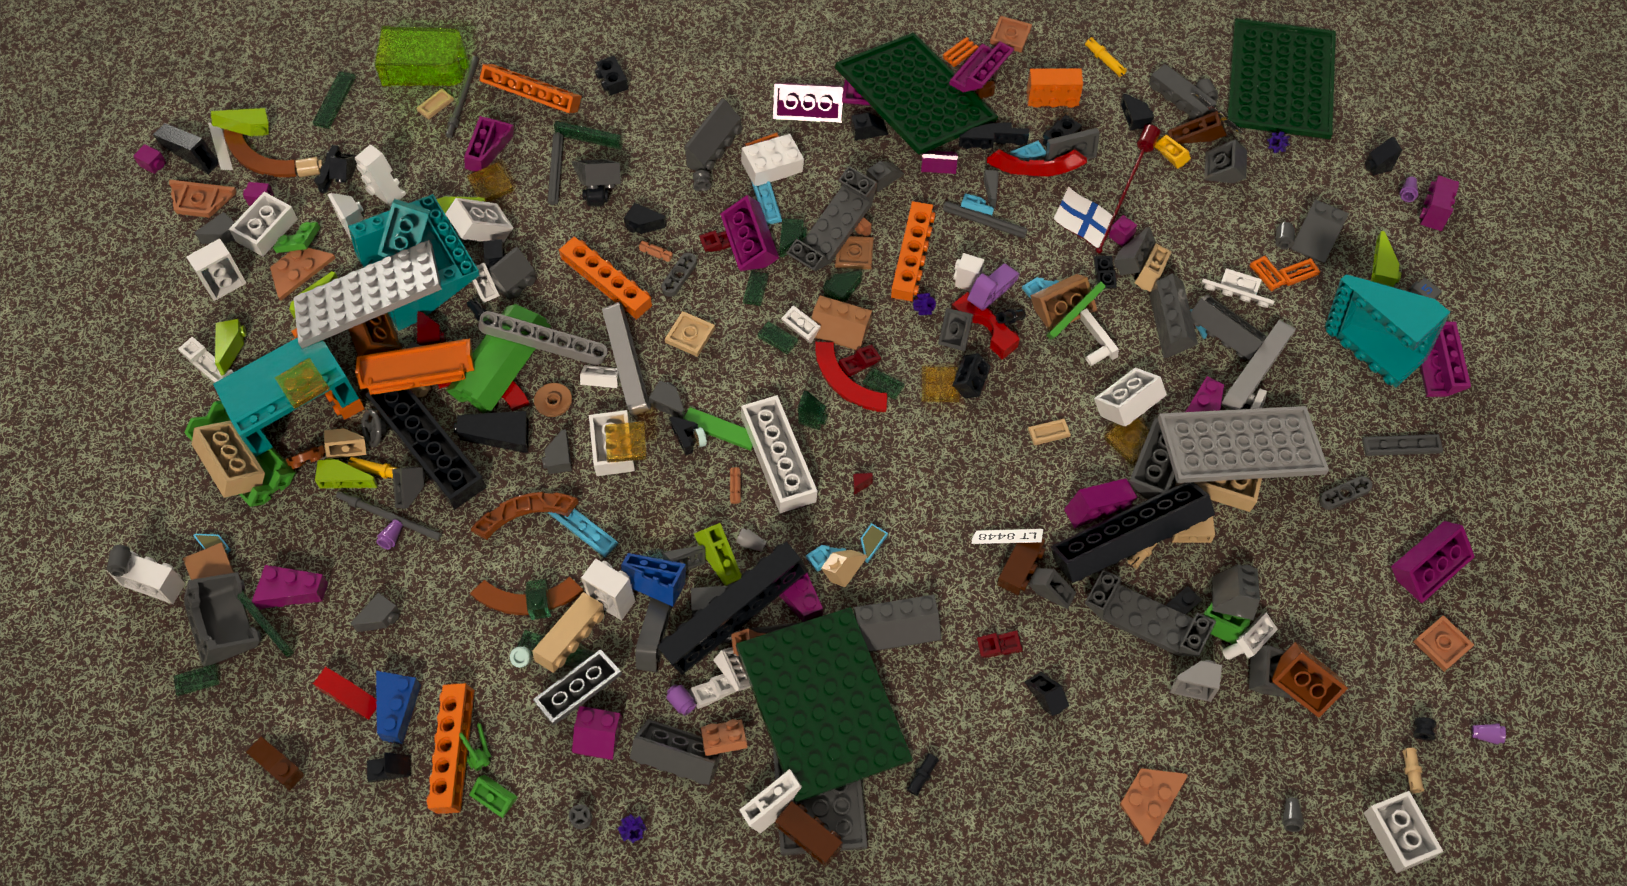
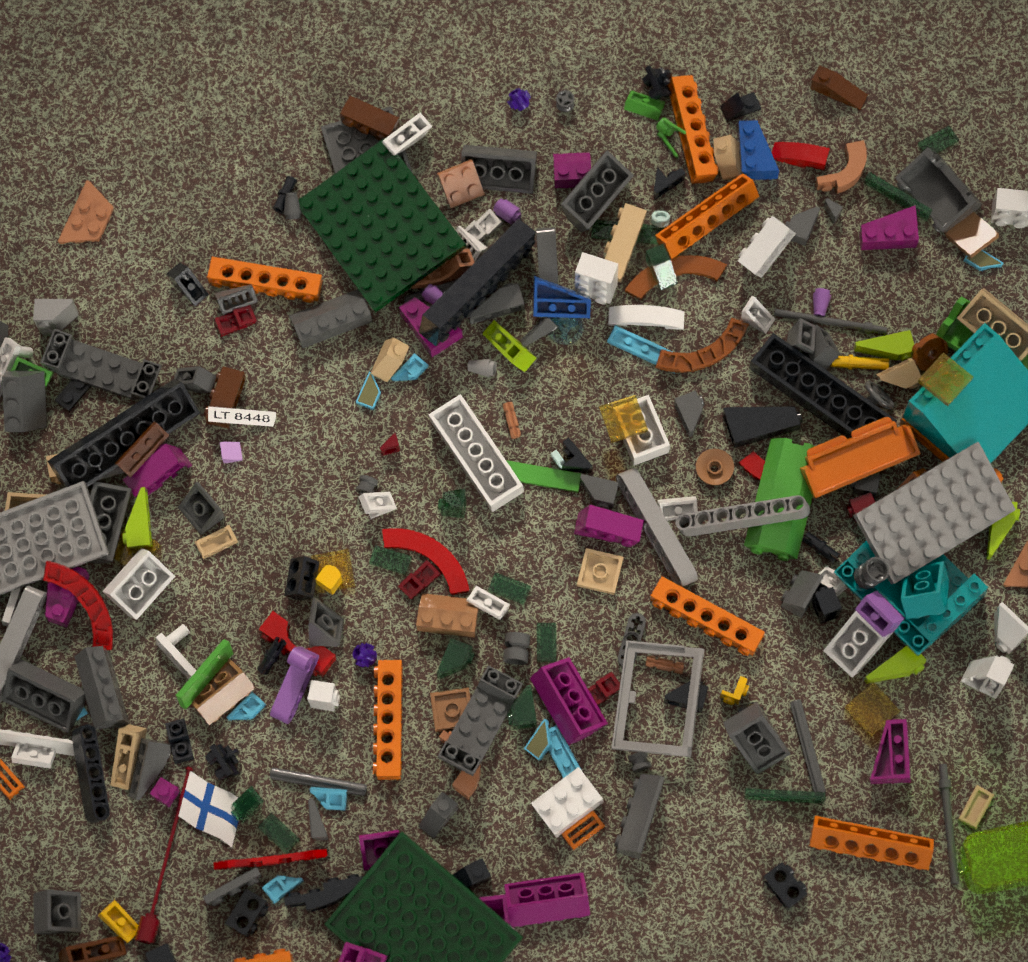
camera: 170 degrees right, 10 degrees up
none -> red tile [43,561,113,650]
none -> black beam [72,724,110,823]
none -> reddish brown plate [115,422,169,478]
none -> lime slope [123,487,153,549]
none -> dark grey slope [178,482,225,535]
none -> black hips [205,744,240,780]
none -> orange brick [207,257,323,303]
none -> dark grey slope [215,284,258,314]
none -> lavender slope [220,442,243,464]
none -> clear green slope [231,786,264,823]
none -> clear green tile [258,813,300,854]
none -> dark grey cone [283,192,302,219]
none -> yellow piece [315,565,342,595]
none -> dark grey wheel [355,475,378,494]
none -> white slope [359,492,397,519]
none -> medium lavender cone [422,284,443,304]
none -> dark grey wheel [503,632,530,665]
none -> olive tile [524,719,552,761]
none -> magenta wedge [574,505,644,547]
none -> white slope [608,305,684,330]
none -> light grey door [612,640,705,757]
none -> black hips [642,65,672,100]
none -> black slope [653,167,686,200]
none -> orange brick [655,173,759,259]
none -> tan slope [713,135,741,180]
none -> yellow bracket [720,676,749,705]
none -> white brick [738,216,796,278]
none -> white slope [741,296,775,334]
none -> dark grey slope [787,318,816,353]
none -> nougat arch [815,140,867,194]
none -> dark grey slope [824,198,843,224]
none -> dark grey wheel [854,557,889,589]
none -> medium lavender brick [855,591,905,637]

